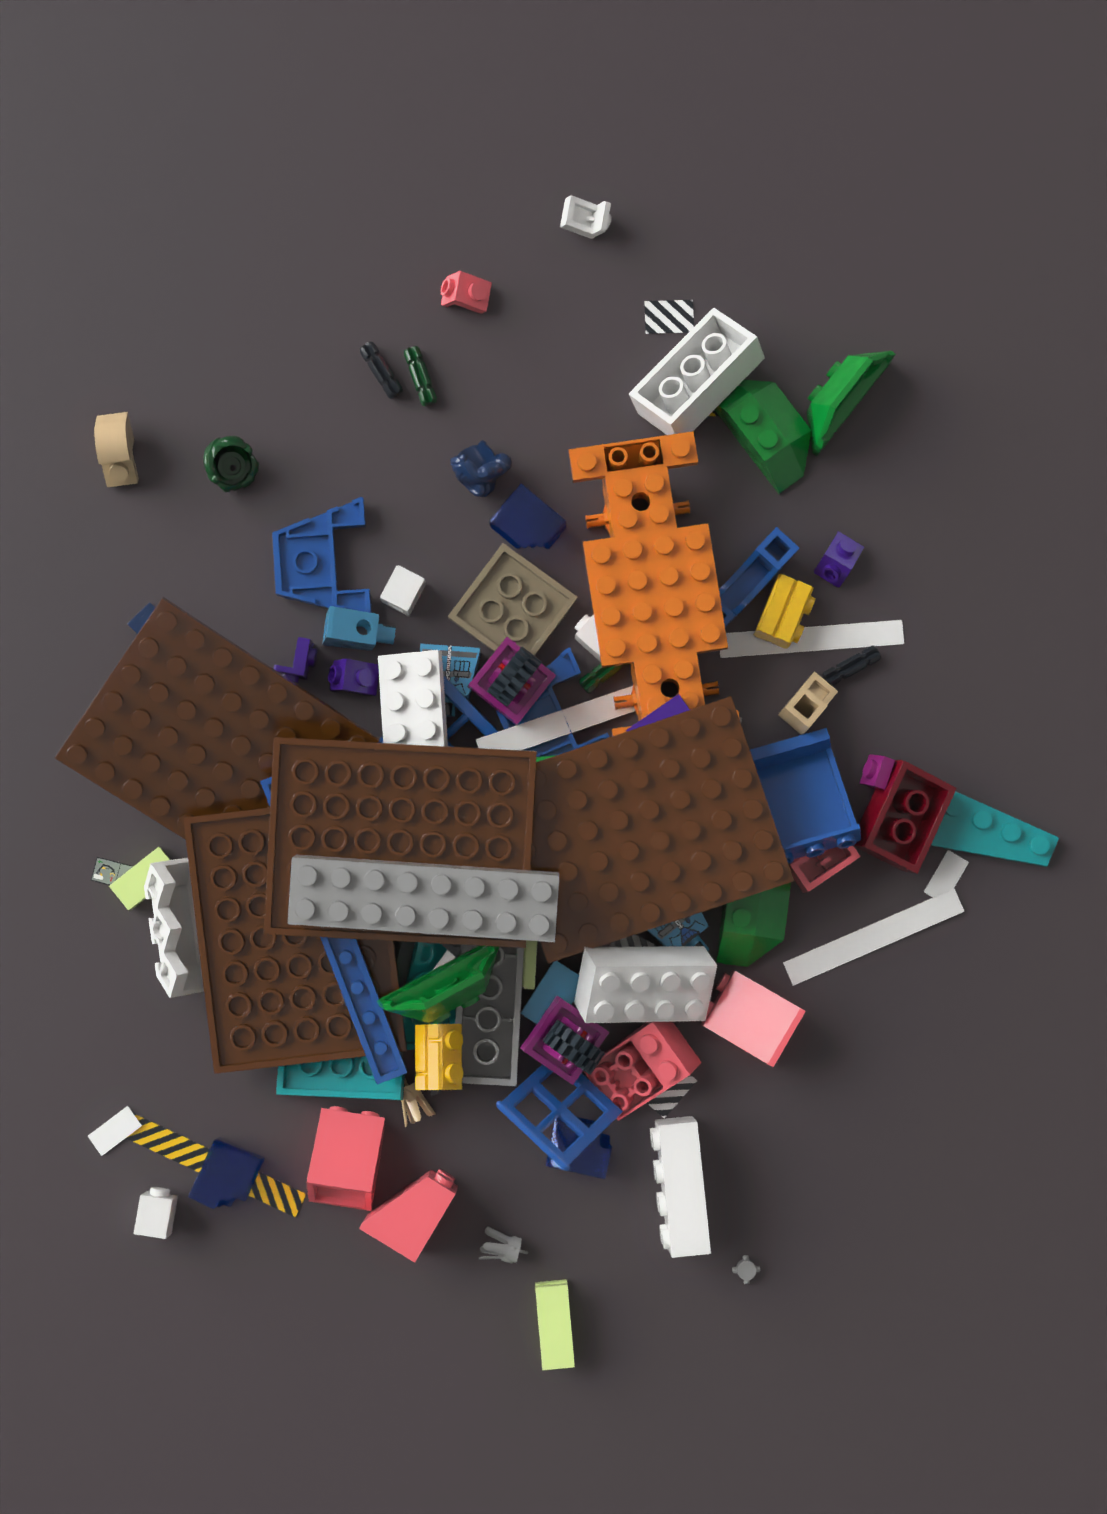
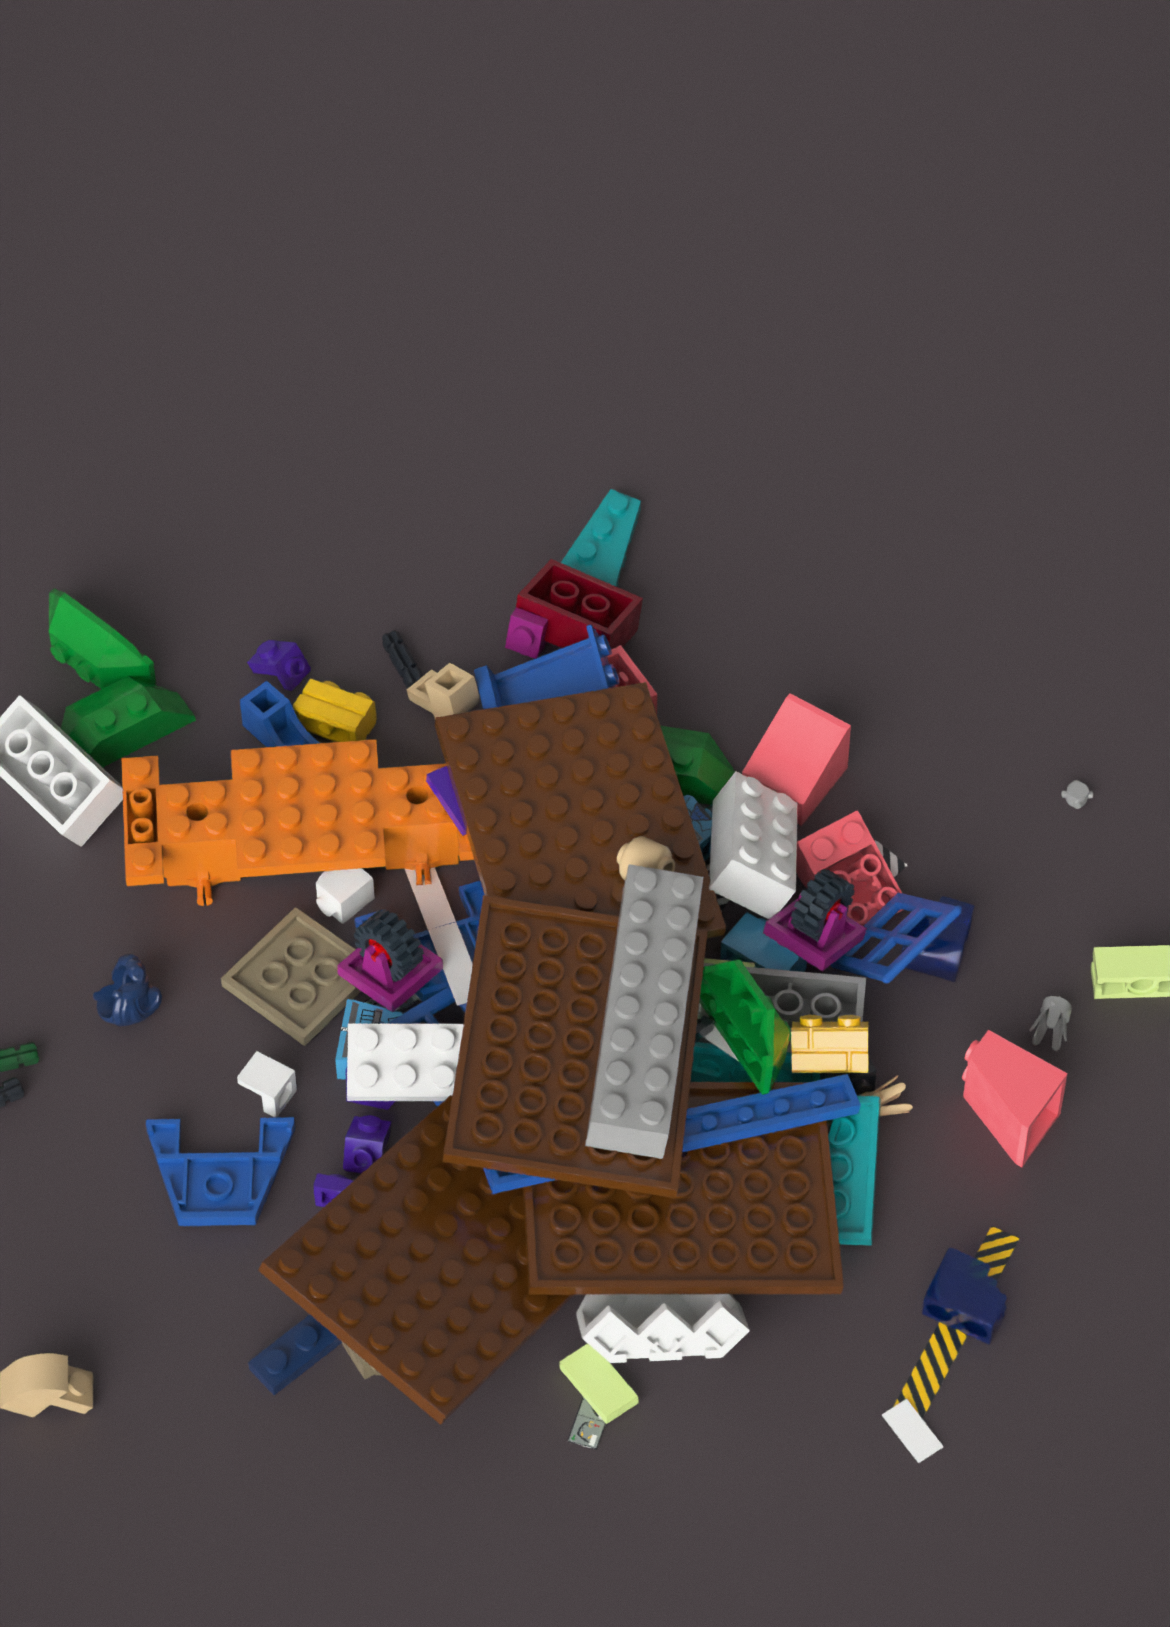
camera: 80 degrees left, 30 degrees down
white brick [134,1187,178,1239] -> none
dark green hair [203,436,259,493] -> none
coral slope [306,1106,385,1211] -> none
dark azure torso [322,606,396,650] -> none
clear blue piece [489,483,567,549] -> none
dark green axle [579,663,627,693] -> none
white brick [650,1116,711,1258] -> none
white sticker [720,620,904,658] -> none
white sticker [783,889,964,986] -> none
white sticker [924,850,969,897] -> none
none -> tan head [617,836,675,880]

